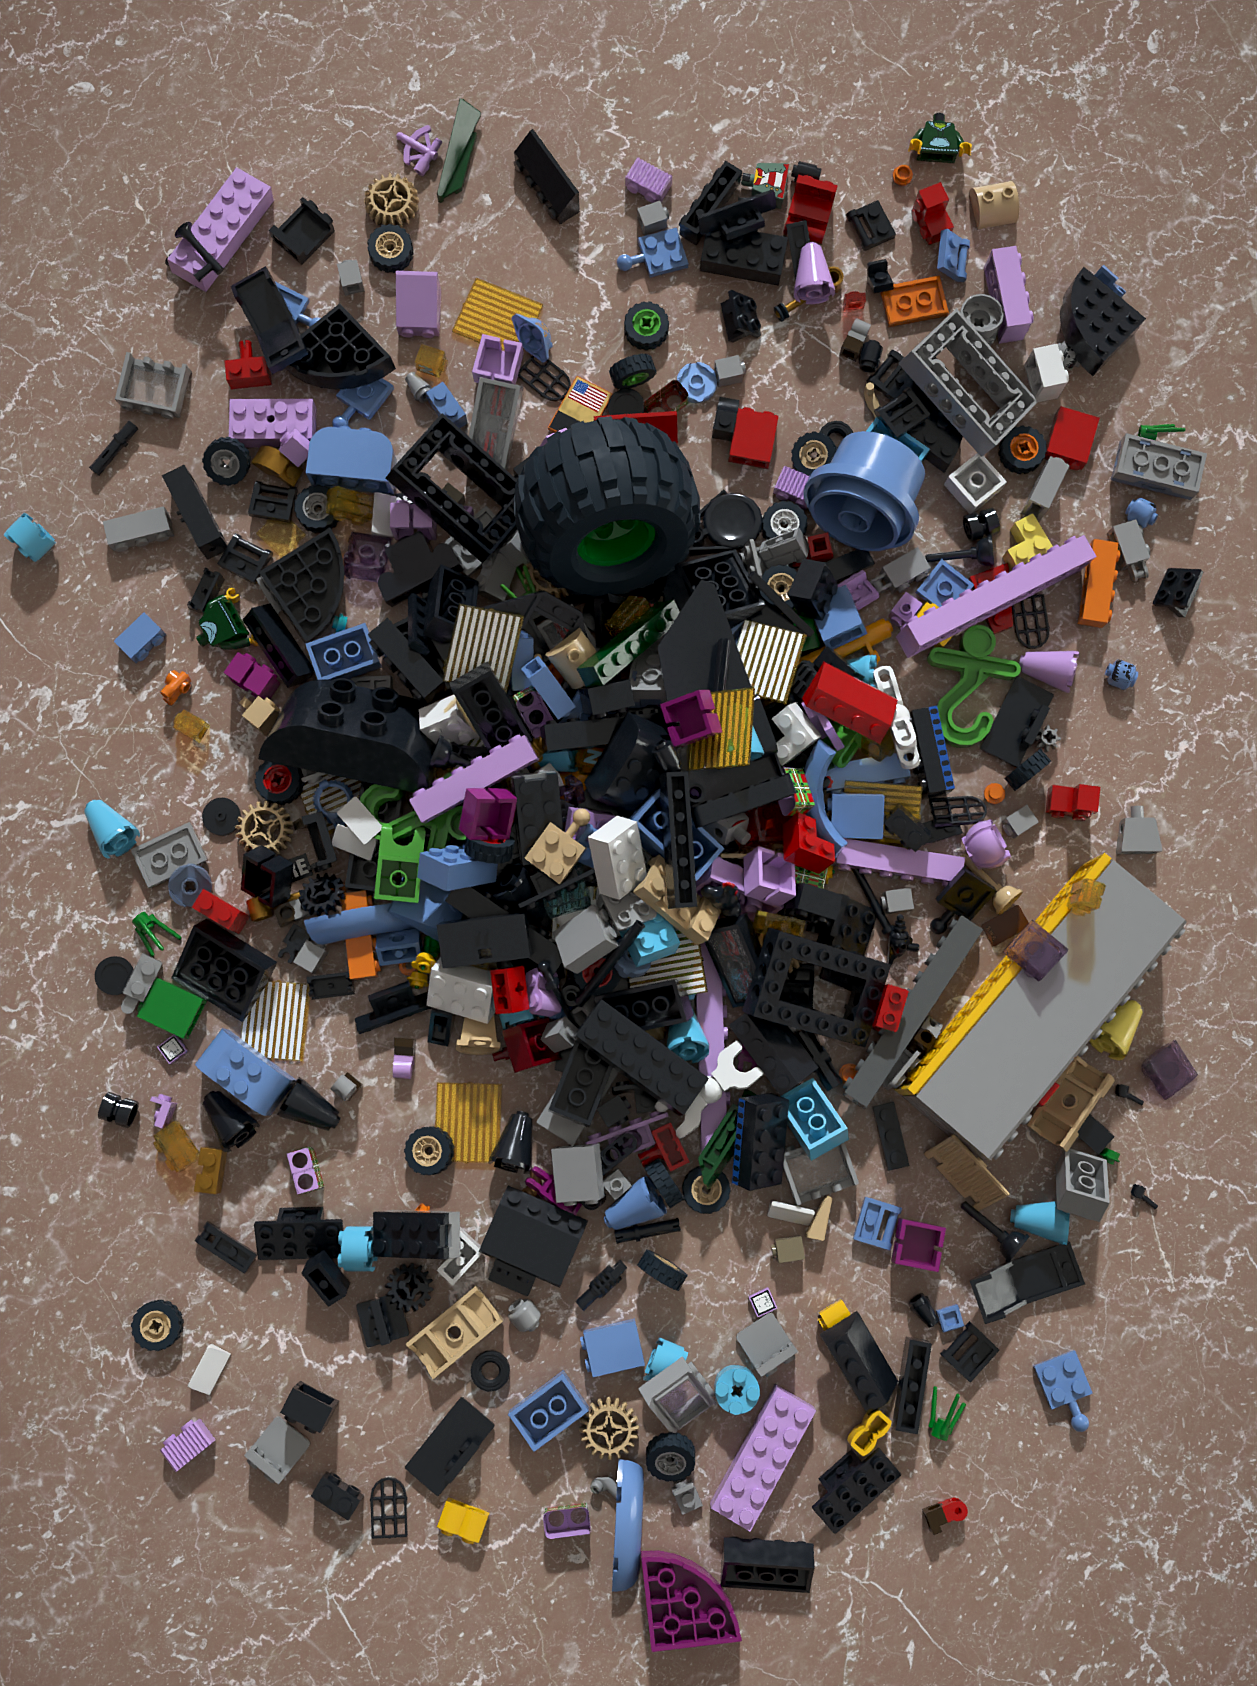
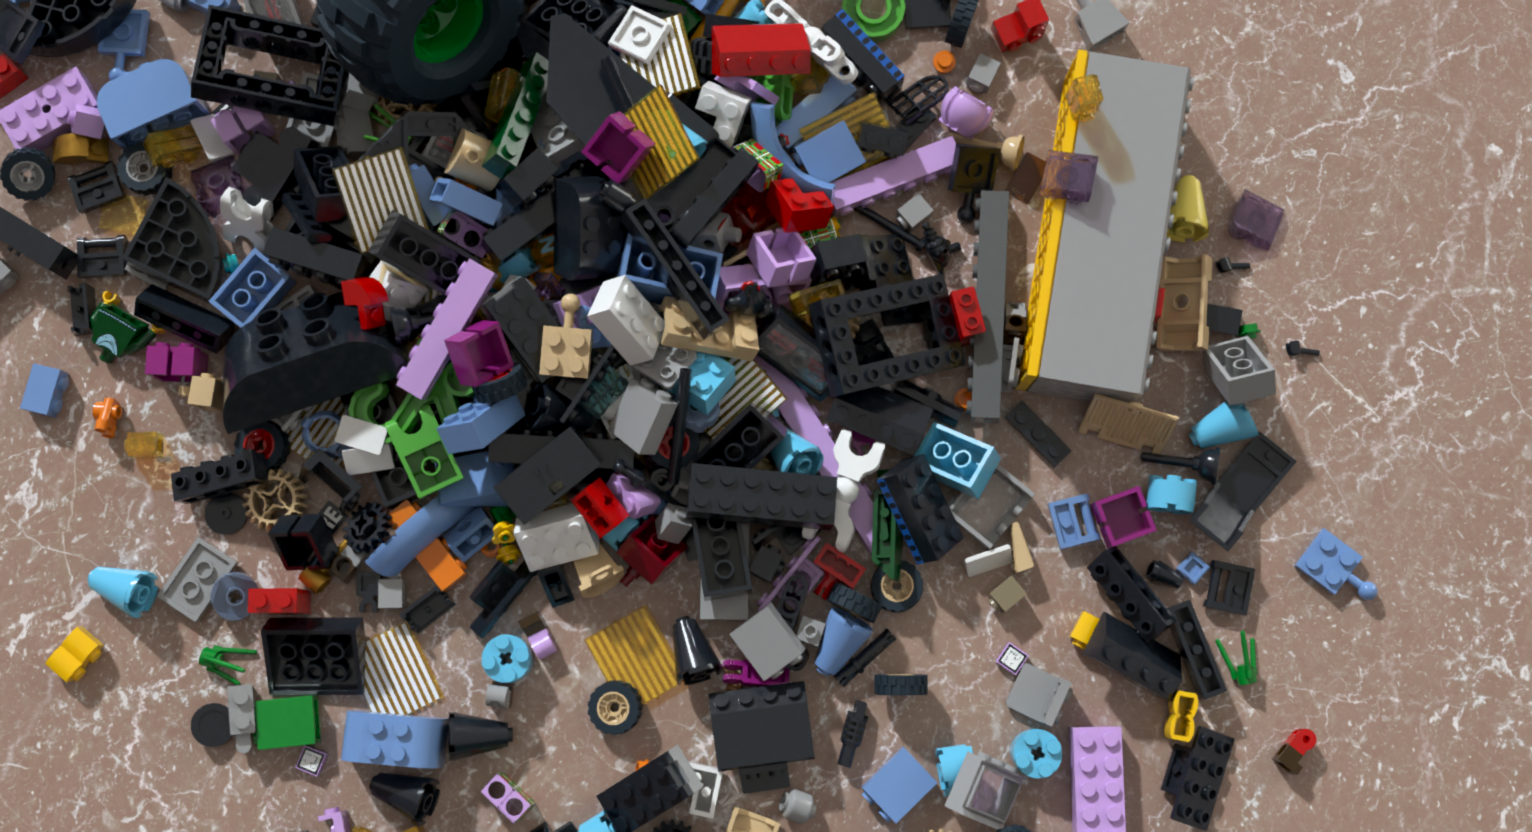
camera: 25 degrees left, 0 degrees up
none -> yellow brick [45,627,104,682]
none -> black brick [171,449,269,504]
none -> white piece [220,187,274,253]
none -> red brick [341,277,389,329]
none -> medium azure brick [481,634,533,683]
none -> white tile [608,5,672,66]
none -> black brick [1087,546,1177,643]
none -> medium azure brick [1146,475,1197,515]

